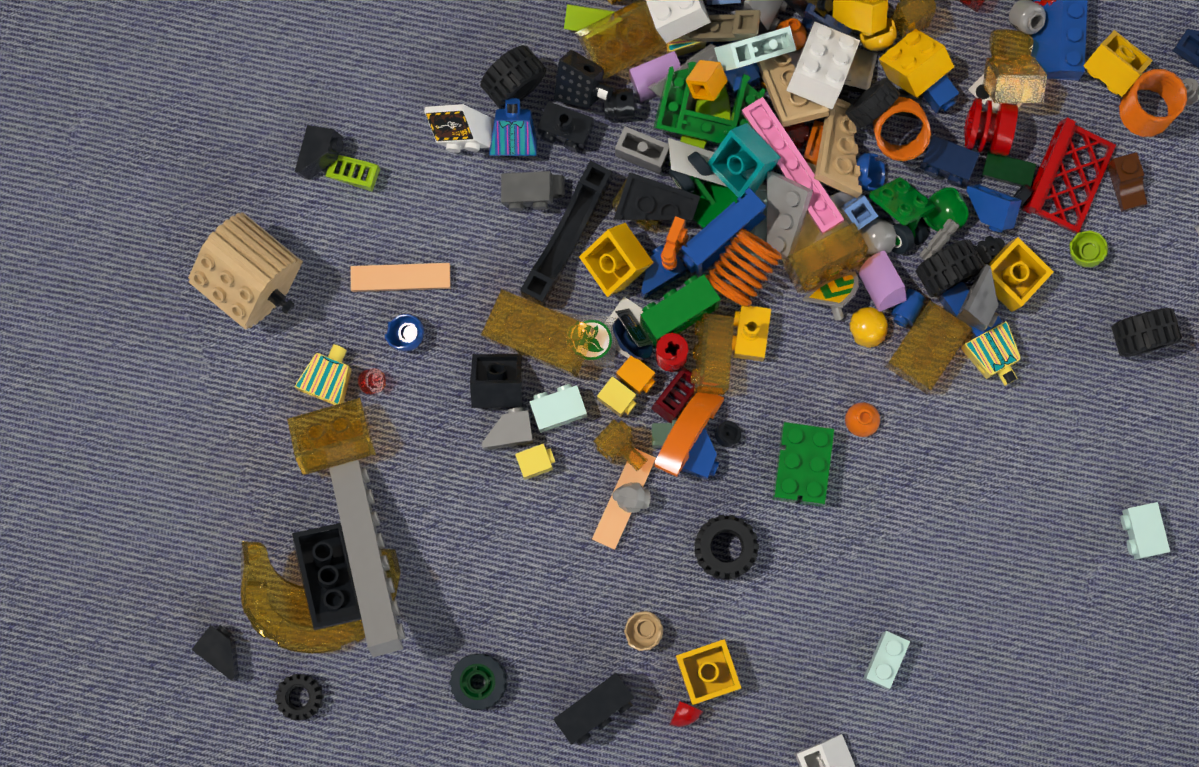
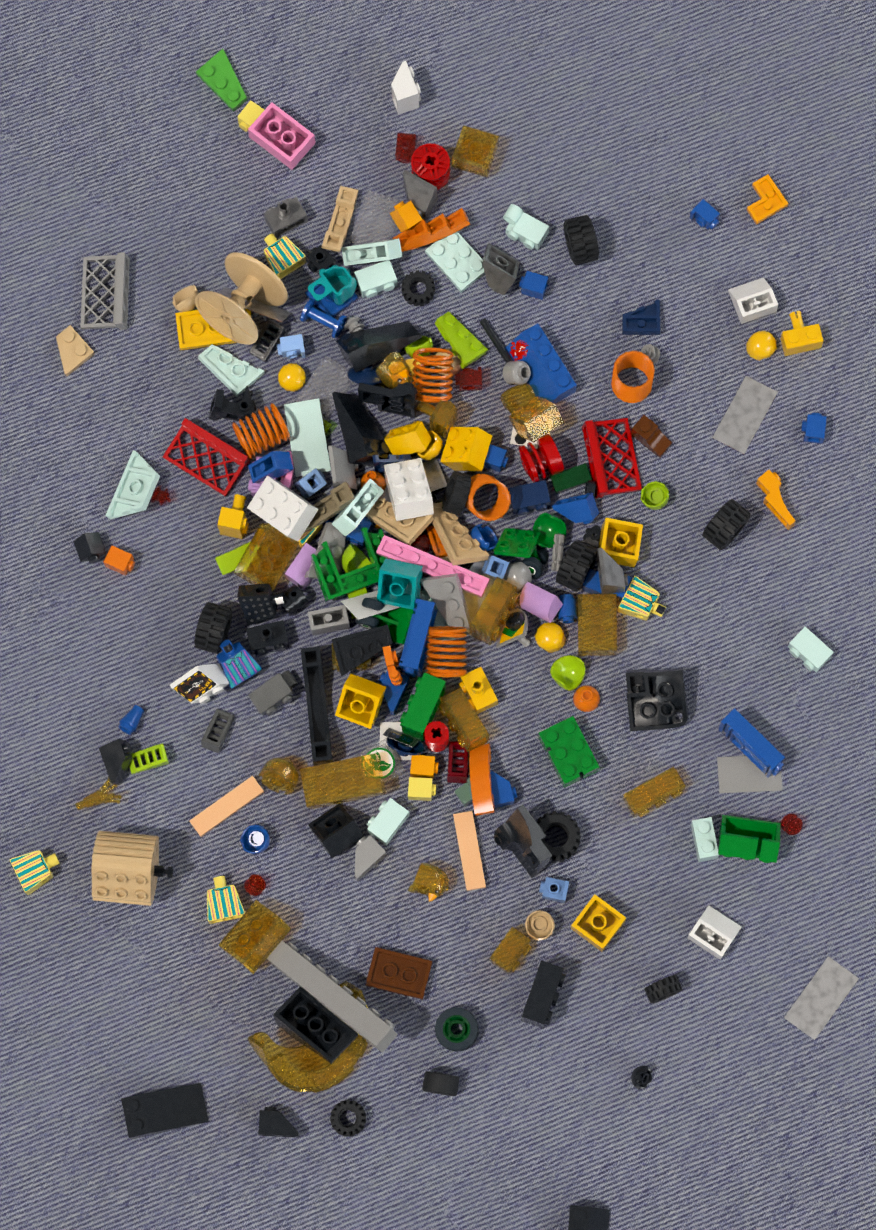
camera: 35 degrees left, 5 degrees down
light yellow brick [515,444,555,480] -> none
clear yellow brick [593,419,648,471] -> none
light grey rock [612,482,651,513] -> none
red brick [669,701,703,727] -> none
light orange brick [686,60,728,101] -> none
black tile [715,421,741,447] -> none
yellow brick [1083,30,1153,97] -> none
none -> light yellow torso [10,850,60,895]
none -> clear yellow piece [75,777,122,810]
none -> blue cone [118,705,144,735]
none -> black slope [121,1083,209,1140]
none -> dark grey slope [201,709,235,753]
none -> clear yellow cylinder [259,758,299,795]
none -> reddish brown plate [366,947,432,1000]
none -> clear yellow piece [408,862,449,902]
none -> black tyre [422,1071,460,1096]
none -> clear yellow brick [489,927,532,975]
none -> black slope [494,805,552,878]
none -> black tile [506,612,525,631]
none -> medium blue brick [539,877,569,903]
none -> lime helmet [550,655,585,691]
none -> clear yellow brick [622,766,685,818]
none -> black slope [626,669,689,731]
none -> light grey sticker [717,756,782,793]
none -> blue door [718,708,785,778]
none -> green piece [718,815,781,863]
none -> clear red wheel [781,813,803,835]

